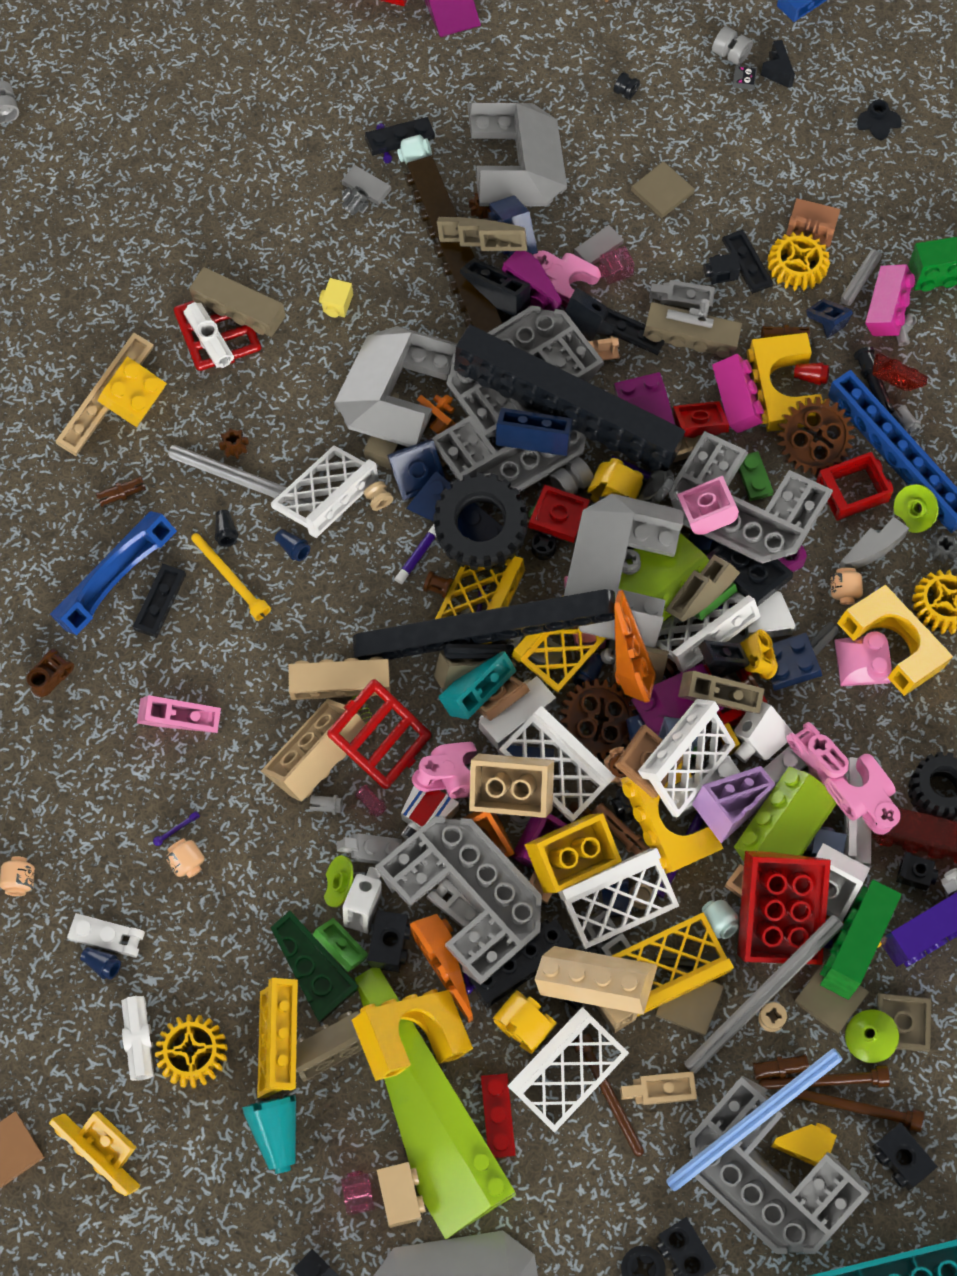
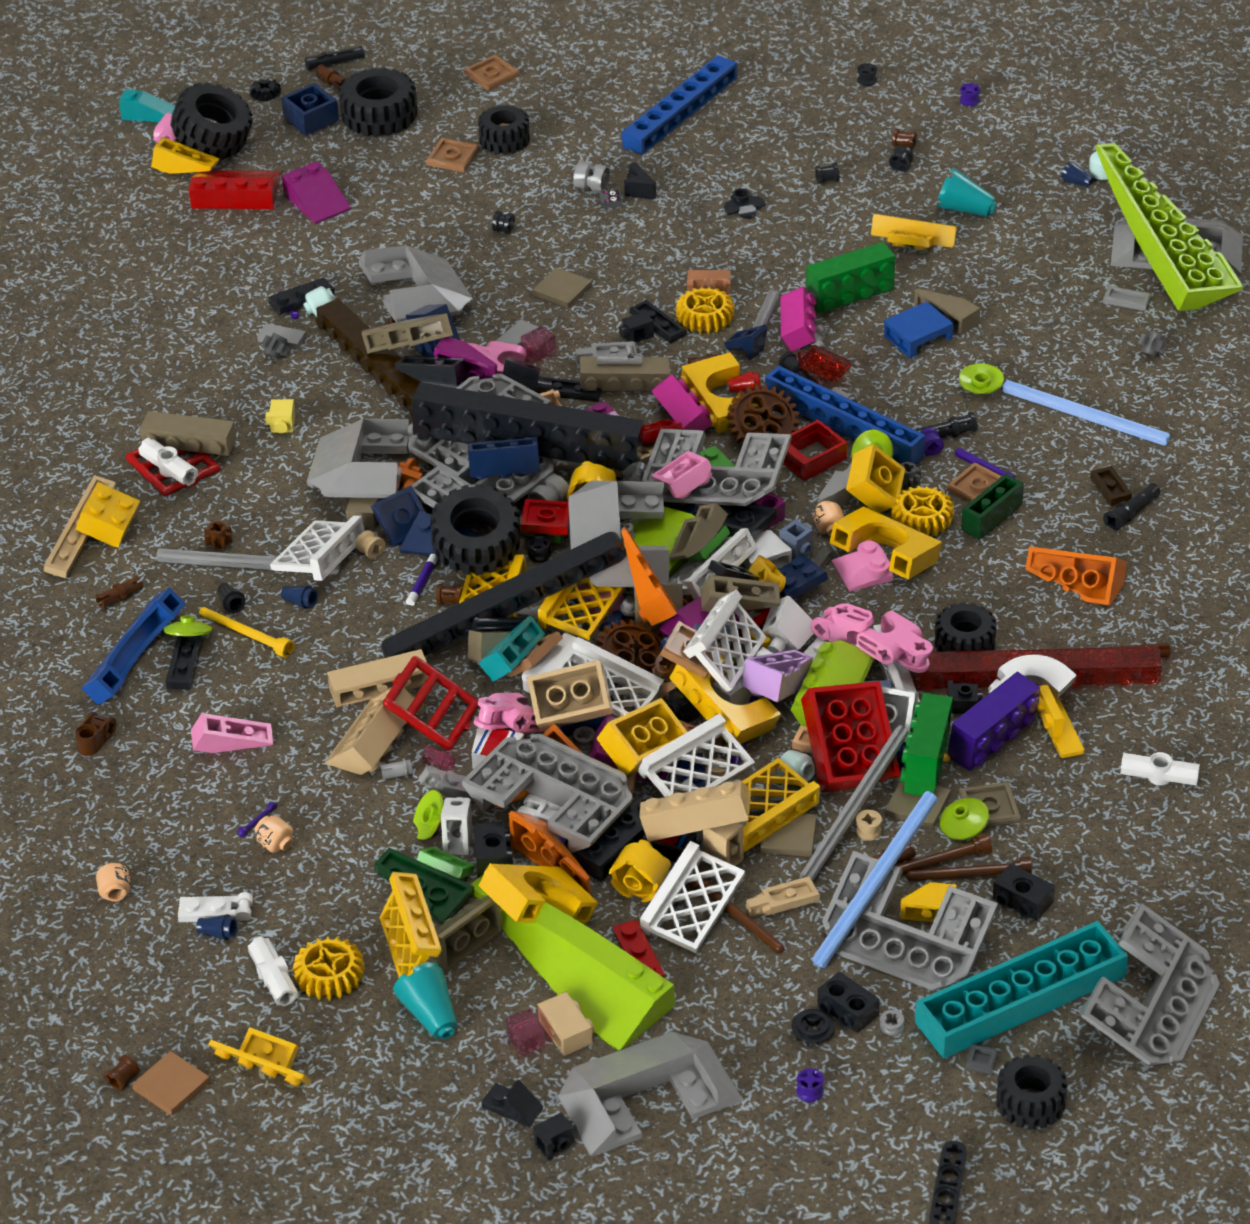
camera: 15 degrees left, 25 degrees down
none -> lime dish [164,615,212,636]
none -> sand blue brick [779,519,813,560]
none -> yellow brick [846,444,905,513]

